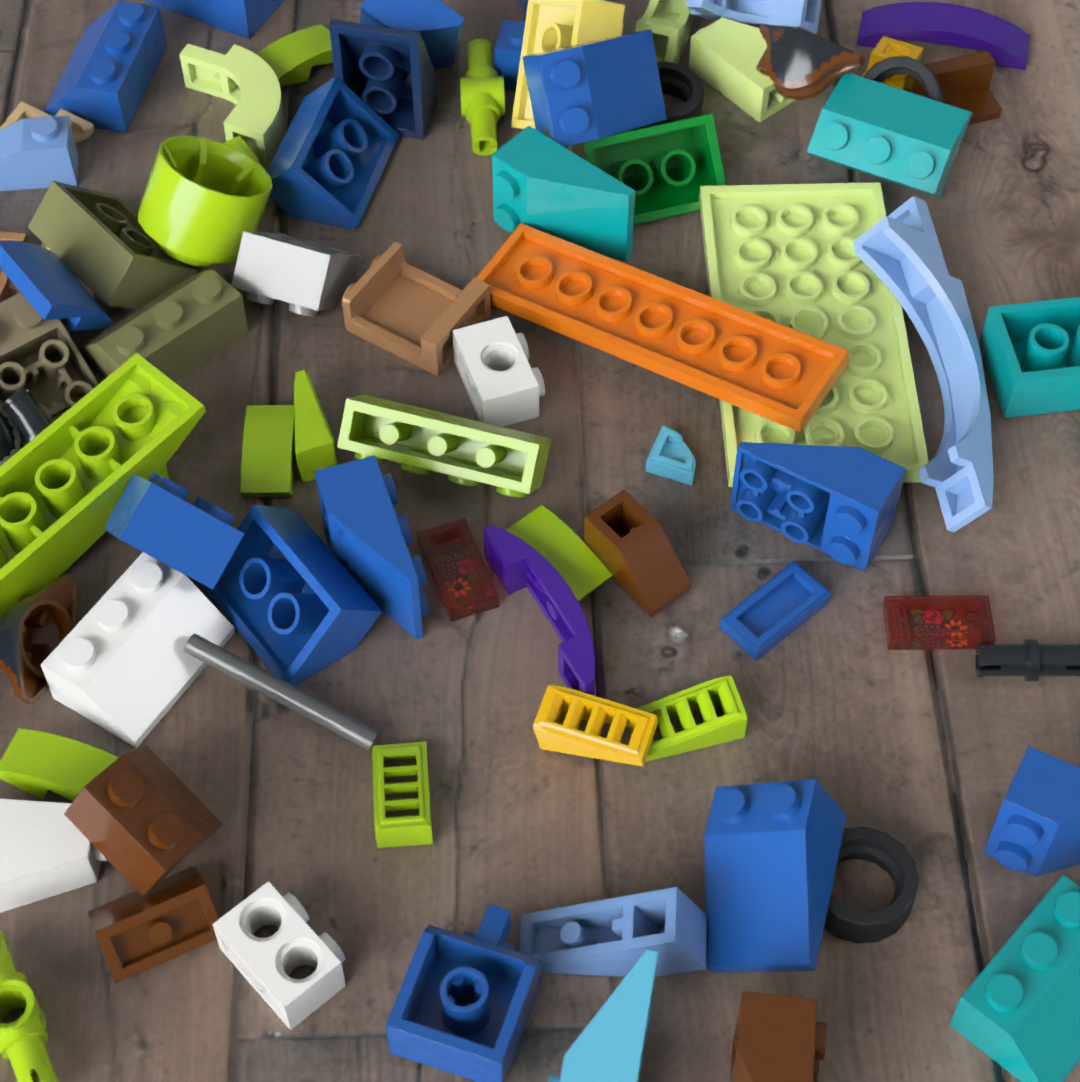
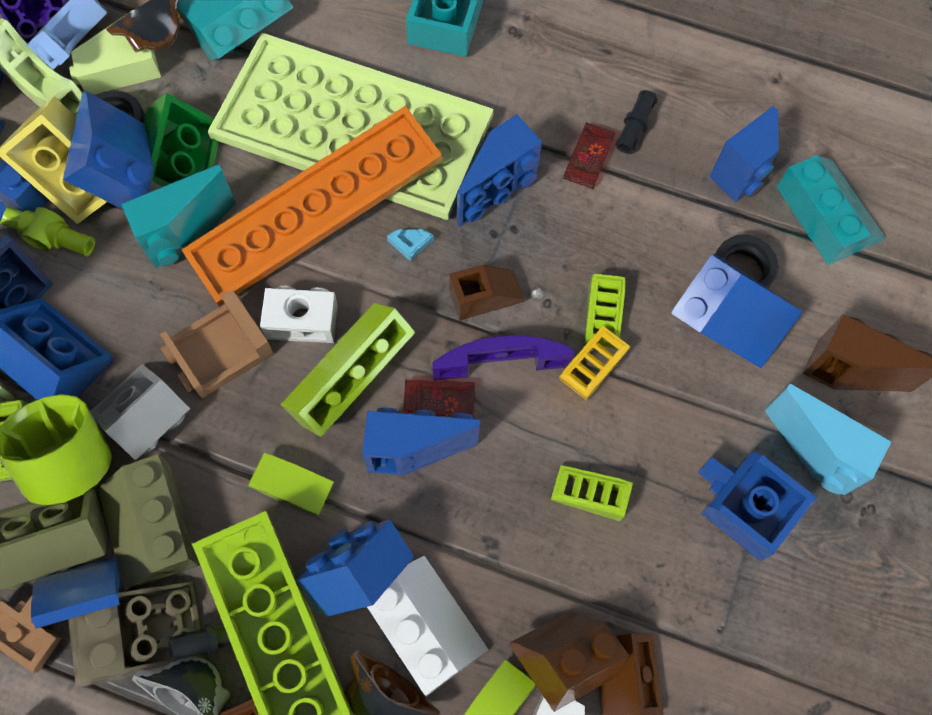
camera: 70 degrees left, 15 degrees up
dark grey bar [184,633,381,752] -> none
blue slope [201,505,382,687] -> none
white brick [212,881,346,1030] -> none
lime slope [294,370,339,482] -> none
lime slope [506,505,613,602] -> none
medium blue slope [519,887,707,978] -> none
blue tile [720,561,831,661] -> none
light blue slope [853,196,994,532] -> none

